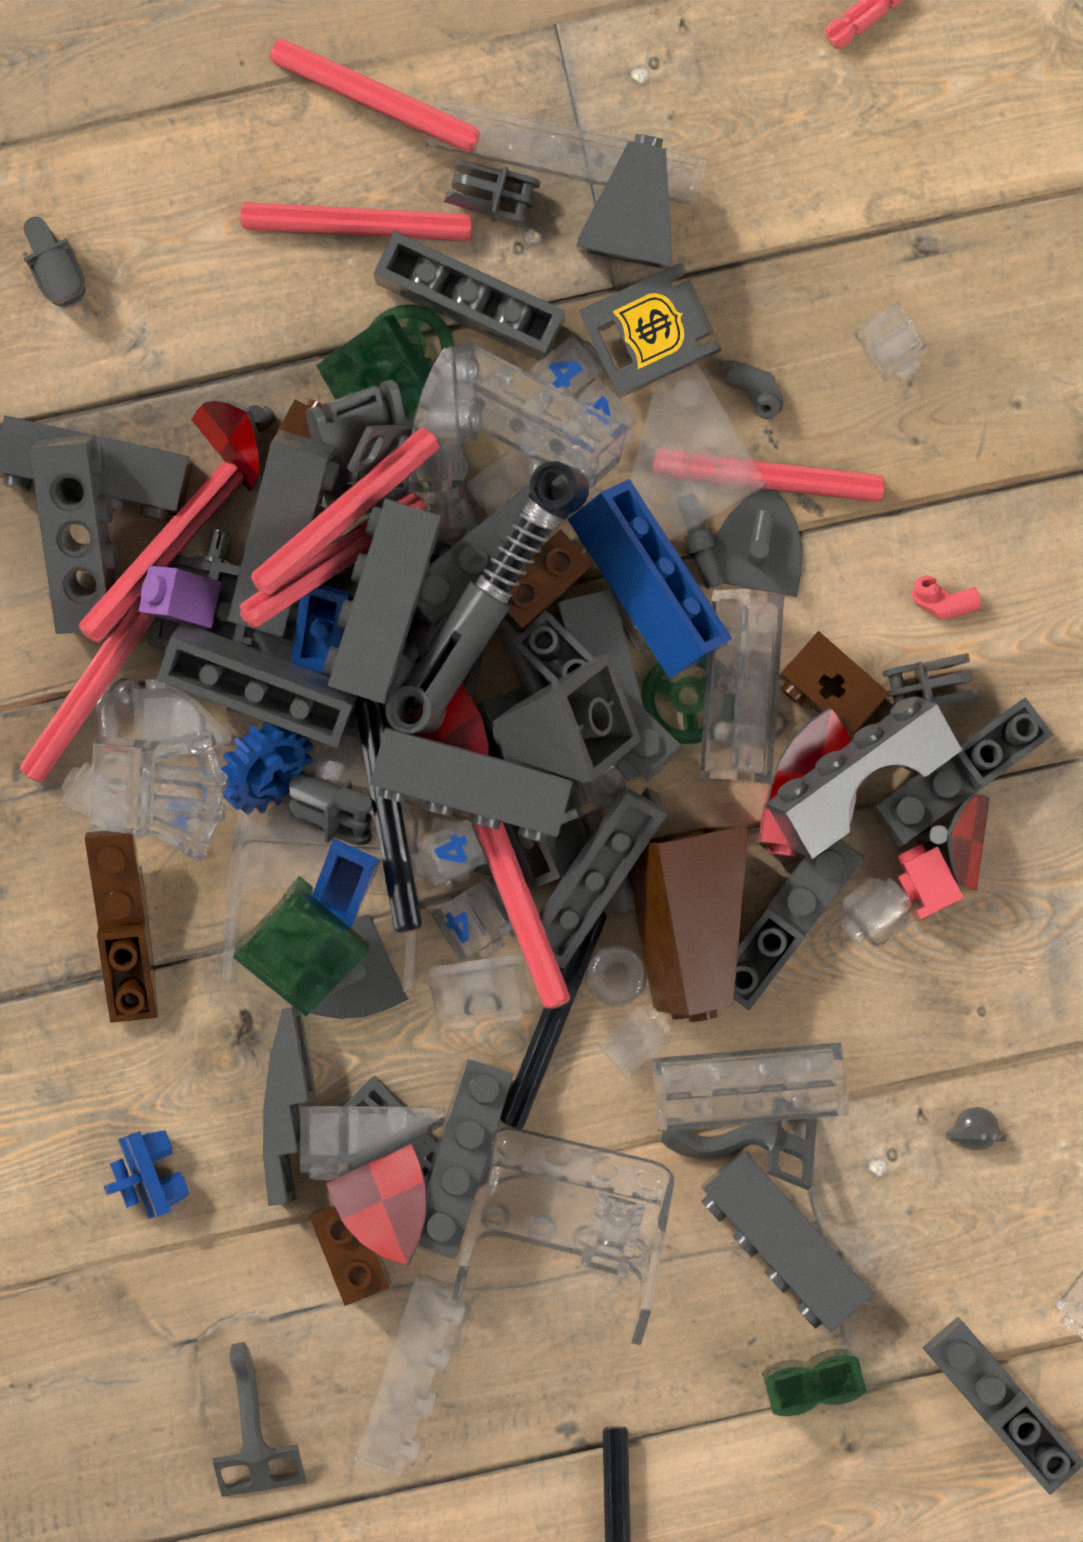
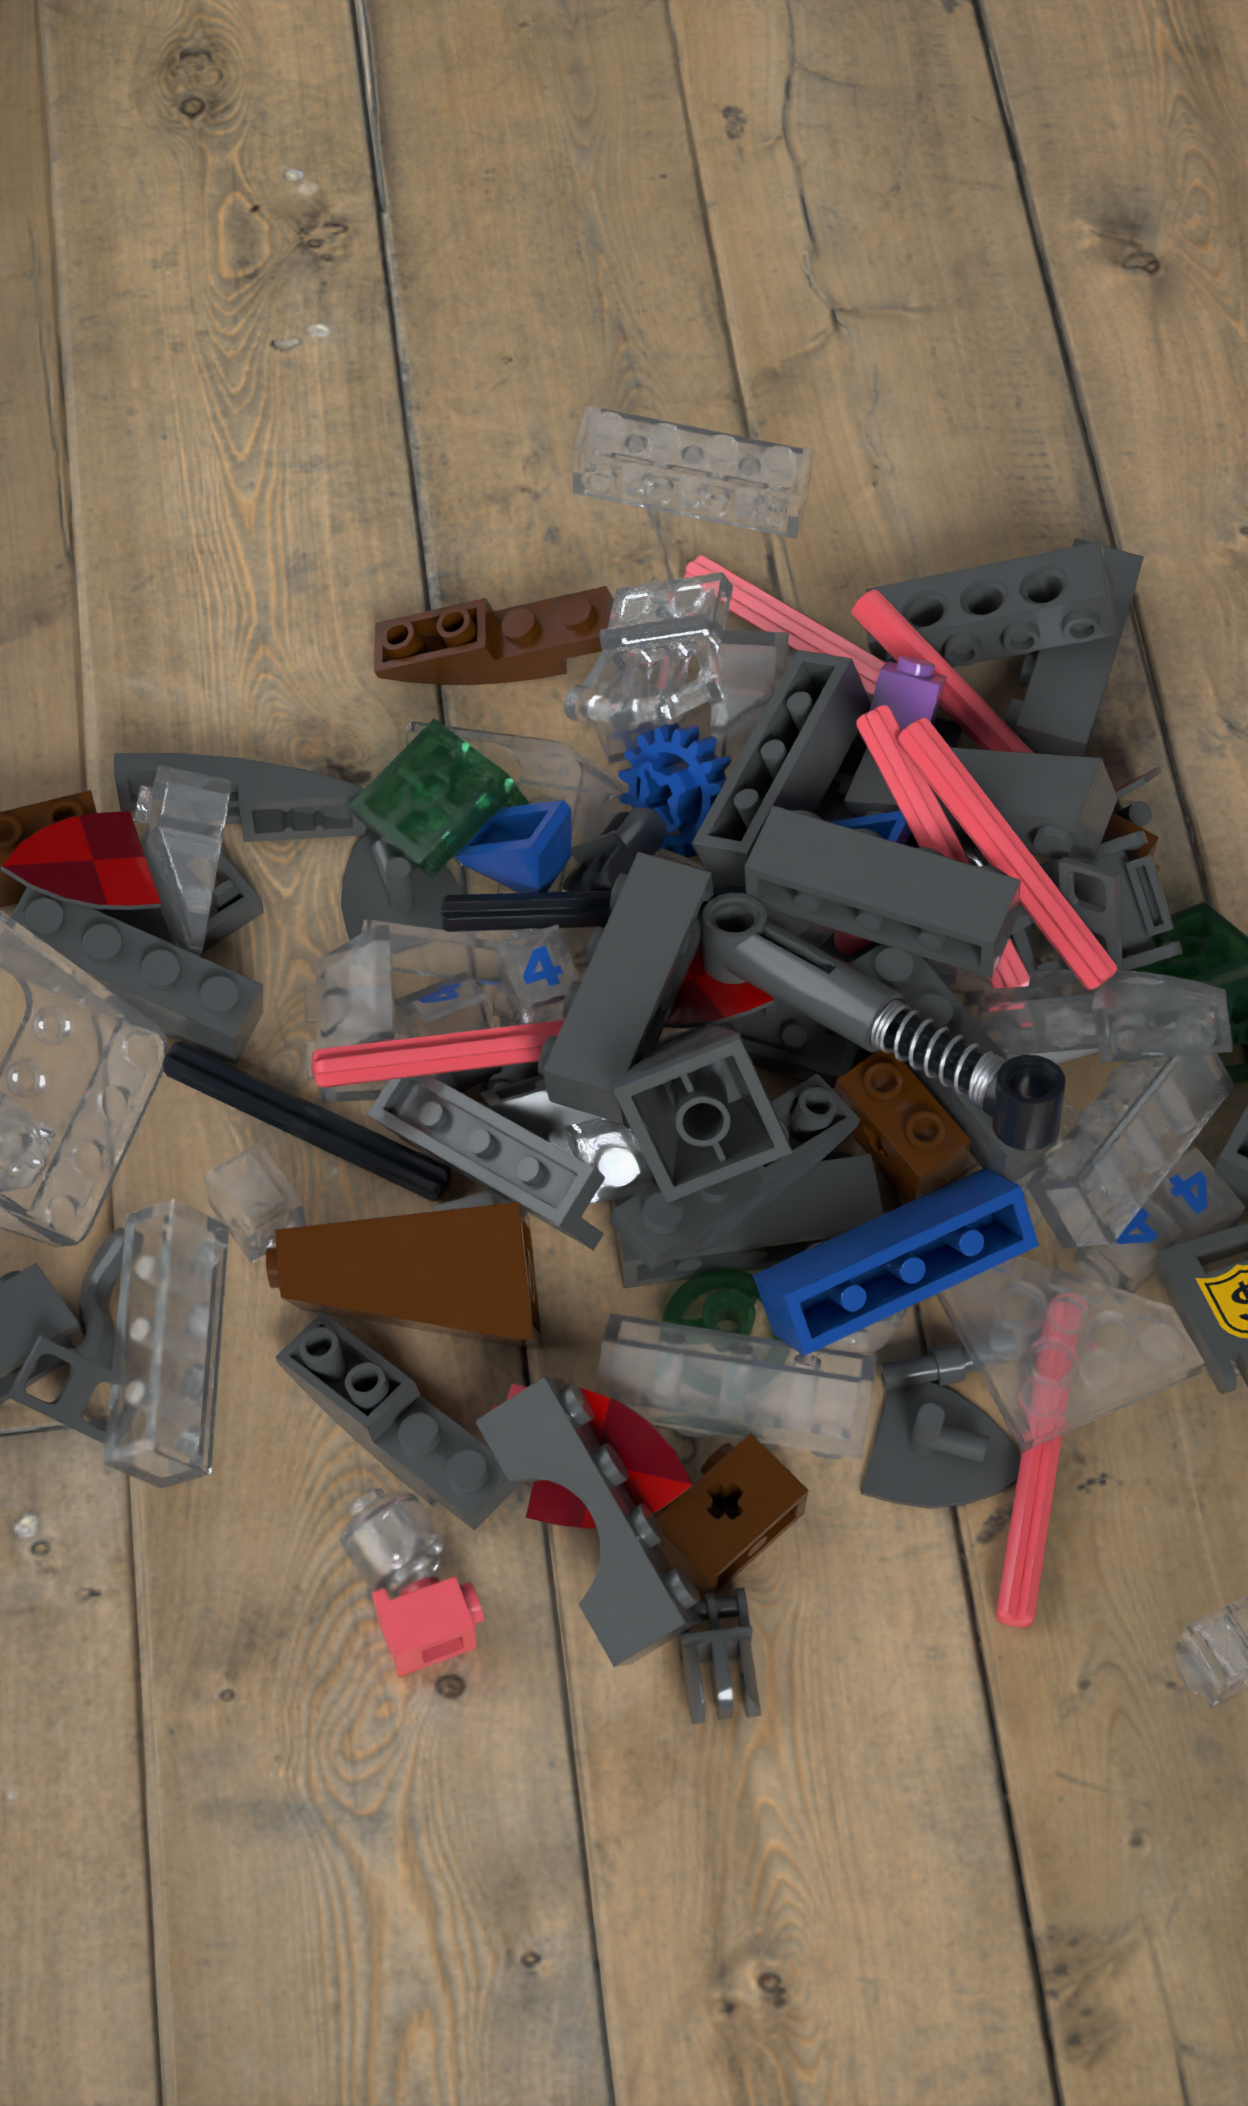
camera: 95 degrees right, 25 degrees down
blue hips [104,1130,189,1219] -> none
clear head [585,945,648,1007] -> none
dark grey arm [725,360,783,419] -> none
dark grey slope [871,697,1053,847] -> none
coral arm [912,575,982,620] -> none
shield [917,795,990,891] -> none
dark grey piece [946,1107,1007,1150] -> none

